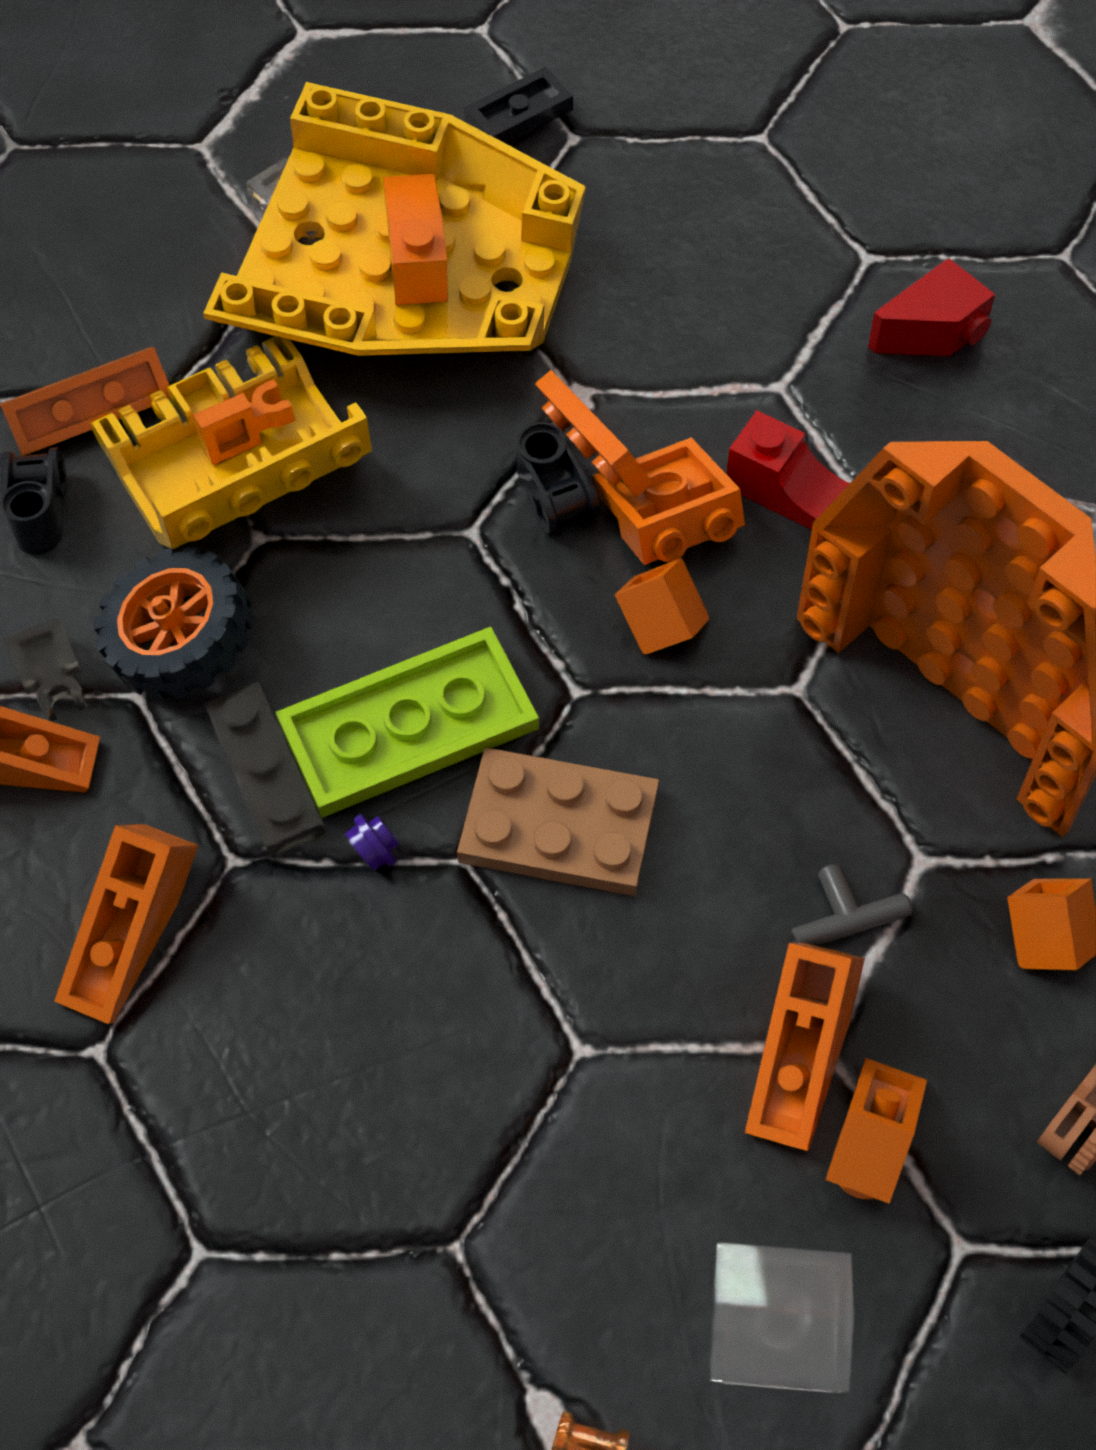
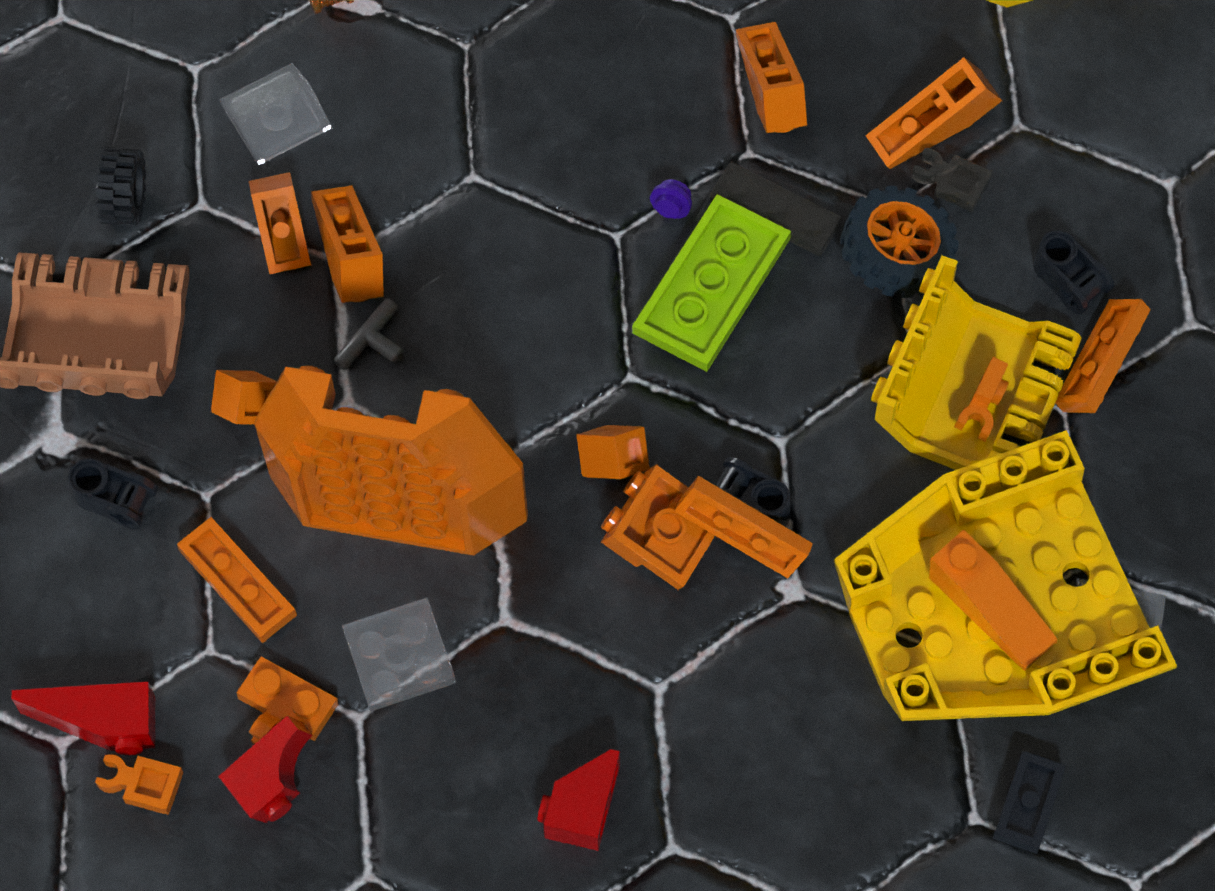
camera: 145 degrees right, 5 degrees up
medium nougat plate [457,747,659,897] -> none
red arch [727,410,850,530] -> none

